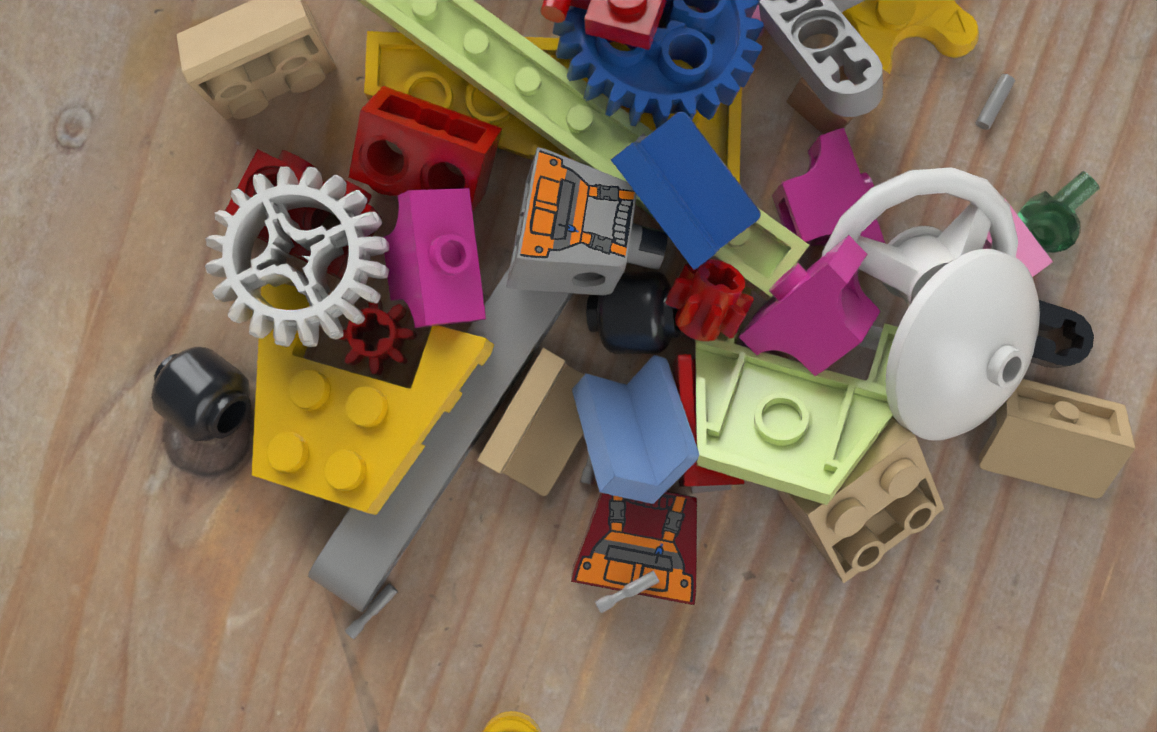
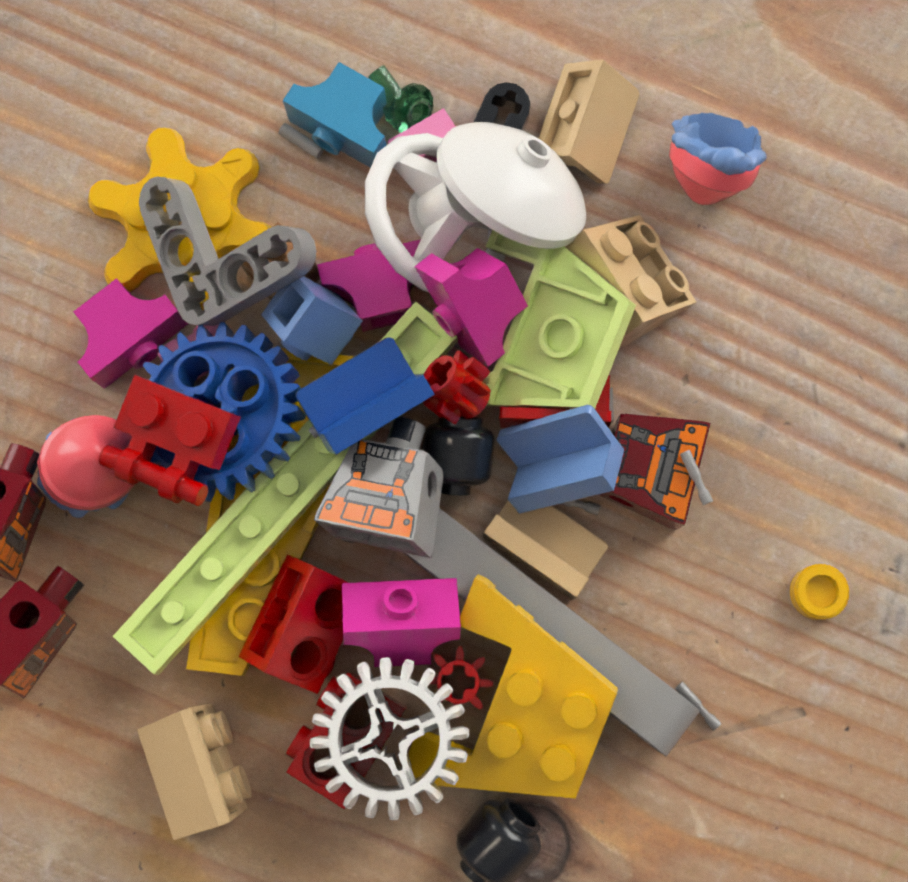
camera: 80 degrees left, 5 degrees down
none -> medium blue brick [261,276,363,365]
none -> dark azure brick [283,62,387,168]
none -> medium blue hair [669,113,767,205]

